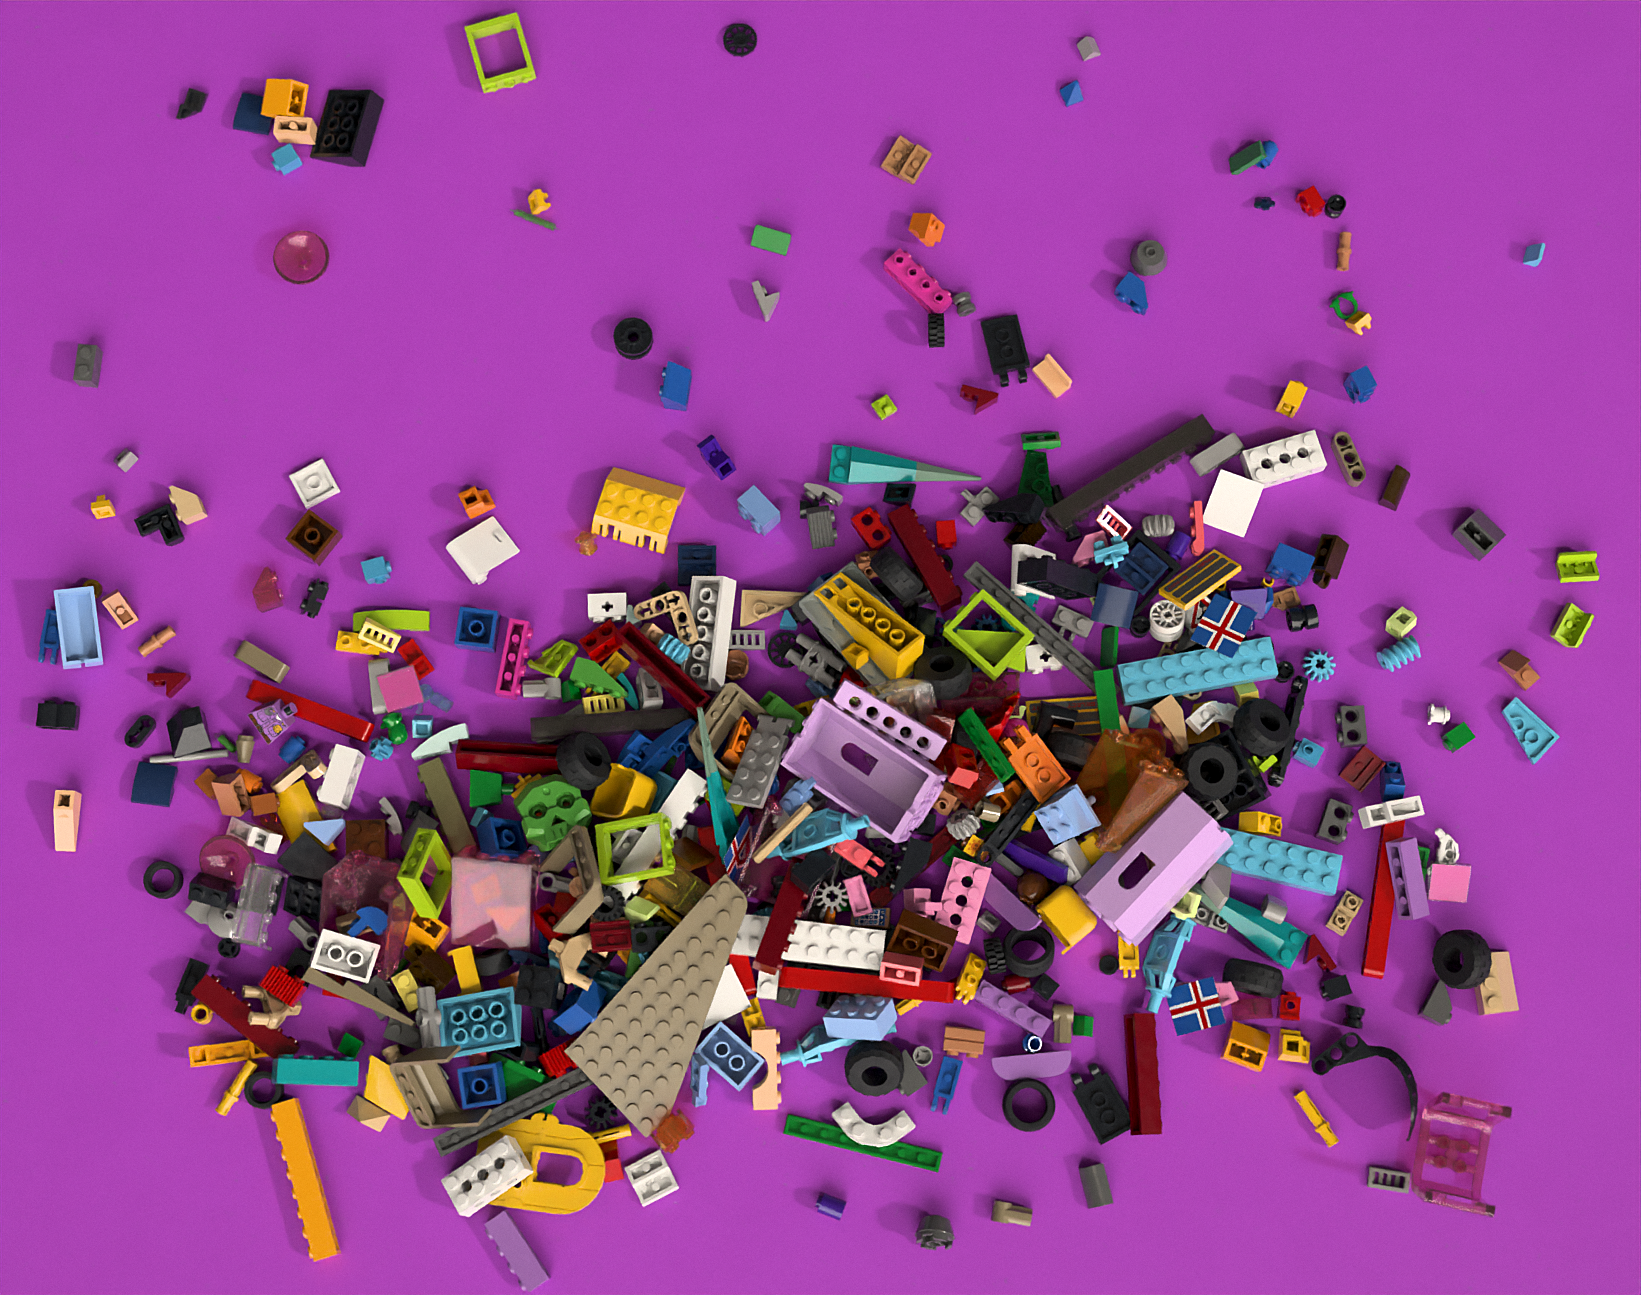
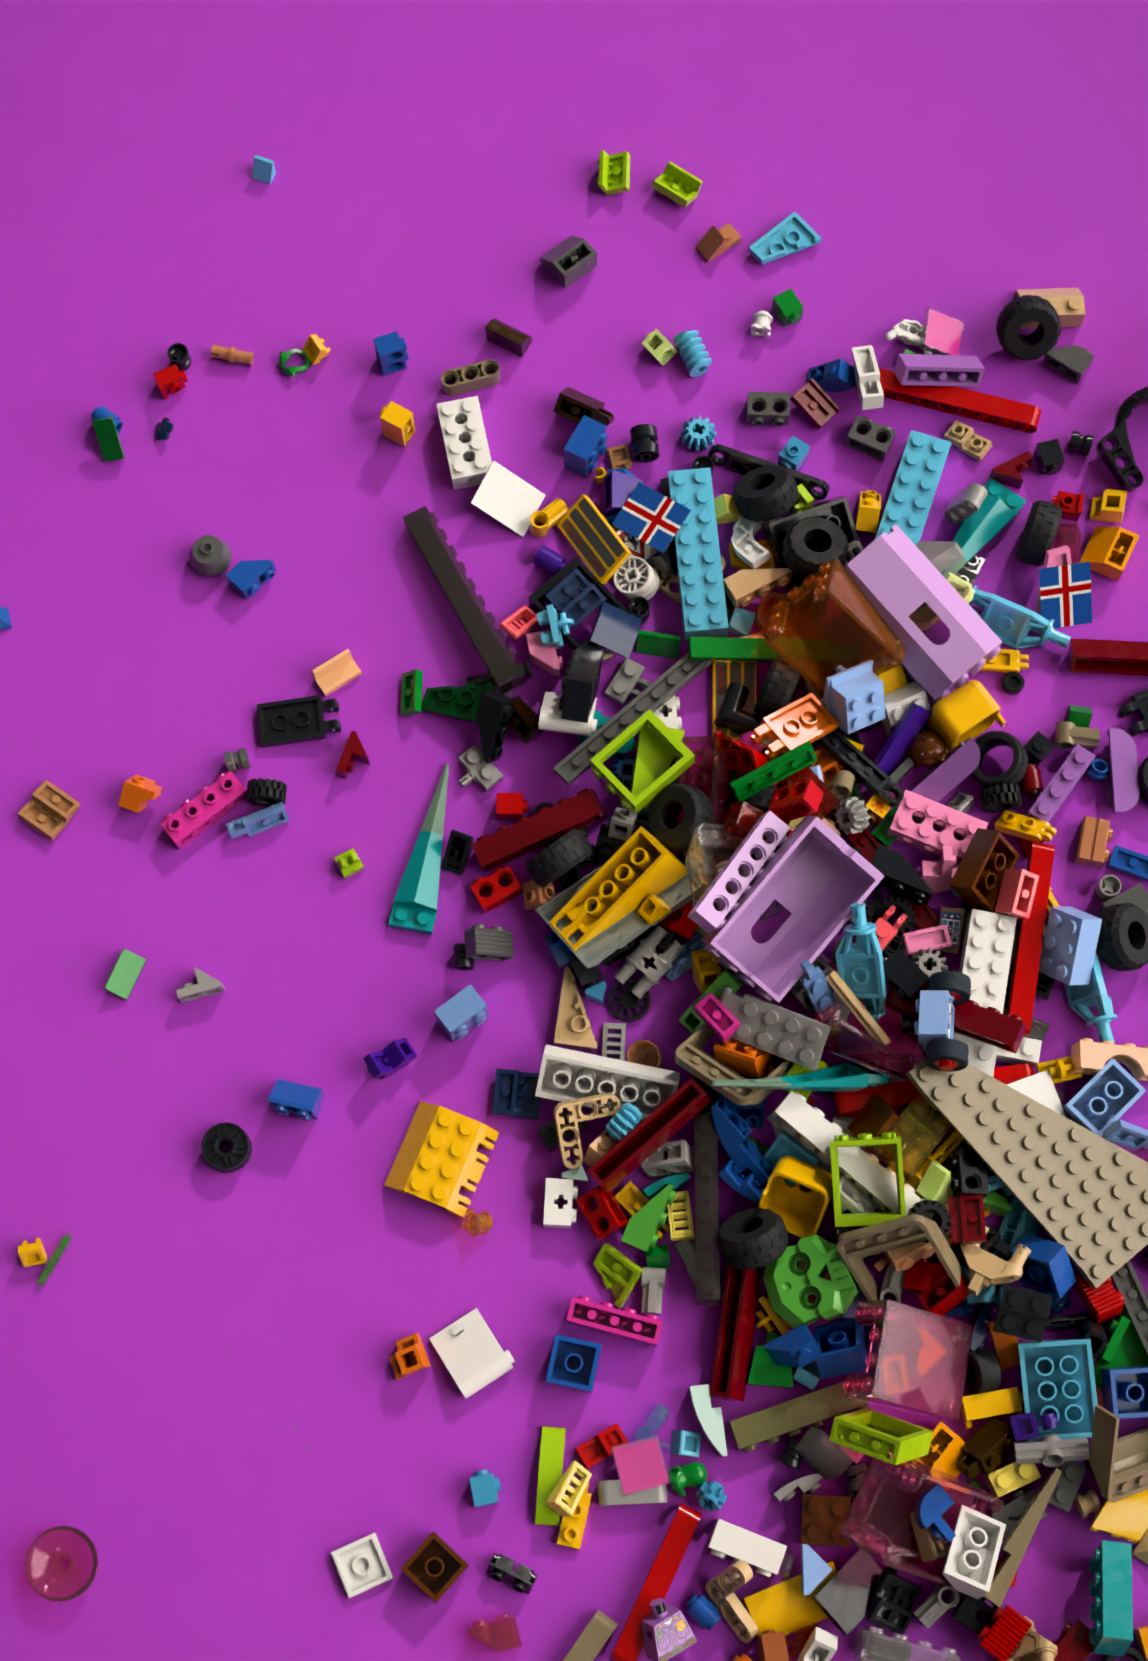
camera: 85 degrees left, 5 degrees down
green slope [338,1032,365,1060] -> none
light grey slope [804,483,843,507] -> none
light grey gear [1142,514,1175,538] -> none
light grey beam [1189,432,1245,477] -> none
coral hinge [1189,501,1205,556] -> none
none -> medium blue hinge [226,802,290,839]
none -> yellow piece [530,498,569,537]
none -> light grey brick [608,807,638,841]
none -> dark pink slope [693,992,741,1042]
none -> blue slope [764,1324,821,1368]
none -> brick [915,971,971,1072]
none -> dark purple plate [1010,1412,1059,1441]

